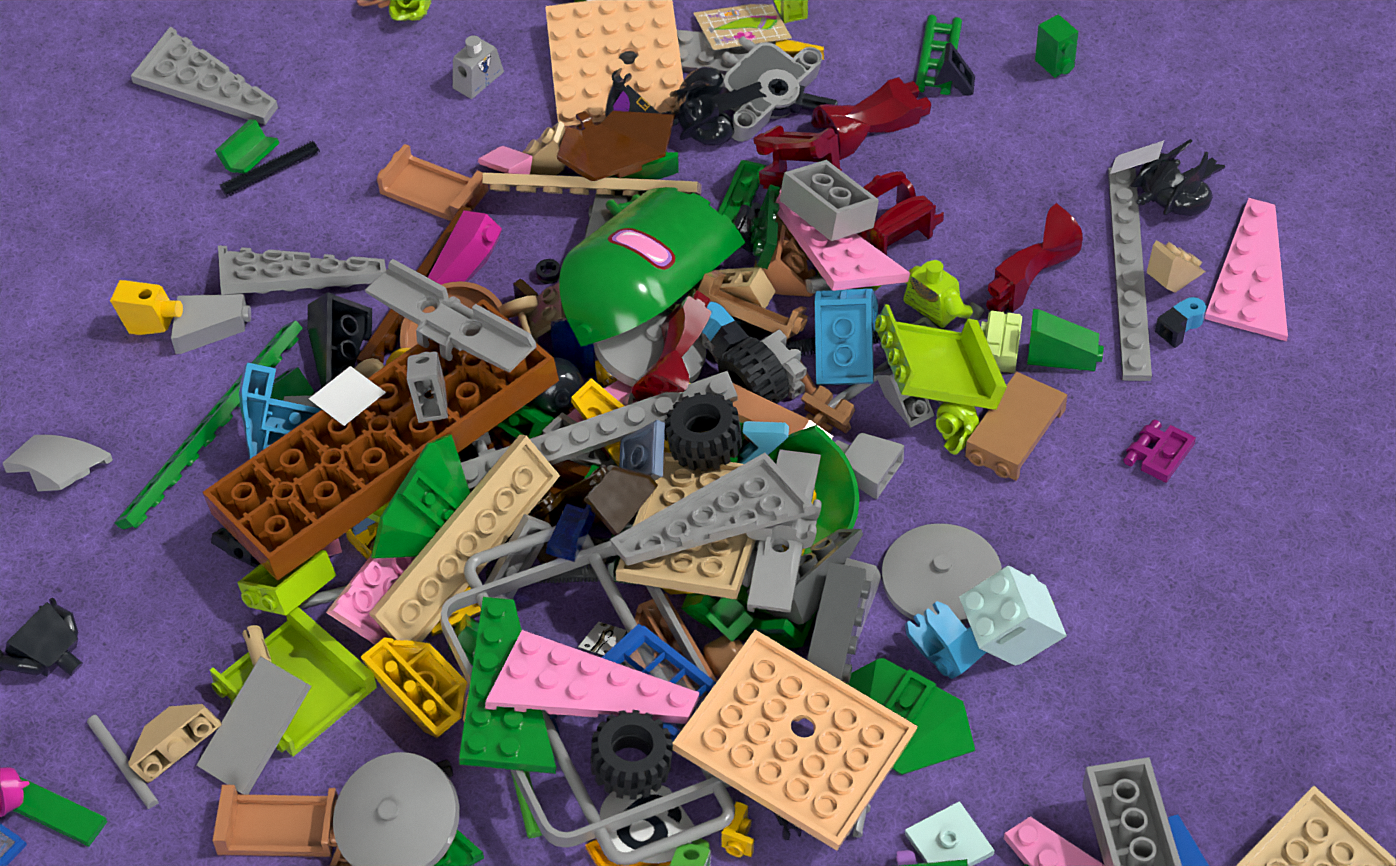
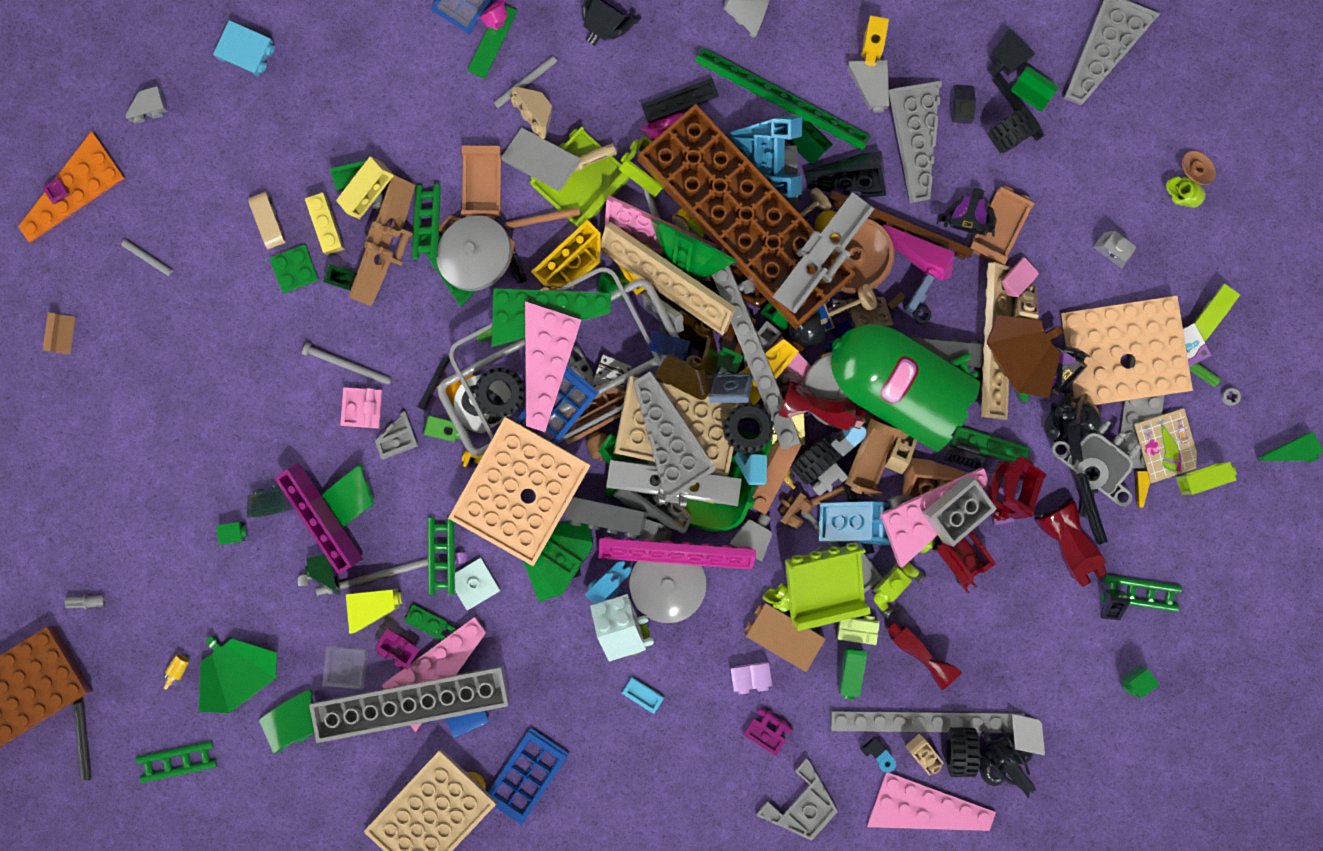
camera: 85 degrees right, 35 degrees up
white sticker [309,366,386,426] -> none
light grey torso [407,352,448,423] -> none
dark green wing [749,184,780,269] -> none
none -> blue piece [488,728,569,825]
none -> nougat bar [505,208,581,229]
none -> dark pink plate [598,537,756,569]
none -> medium azure tile [622,677,664,714]
none -> black plate [641,78,719,123]
none -> dark pink piece [641,113,684,142]
none -> lavender brick [730,662,772,694]
none -> light grey wing [756,758,838,841]
none -> sand blue plate [904,274,935,314]
none -> black torso [936,188,997,237]
none -> black tyre [946,727,980,777]
none -> pearl dark grey slope [952,85,976,124]
none -> black tyre [987,107,1040,154]
none -> black torso [988,29,1036,77]
none -> black axle [1075,473,1108,545]

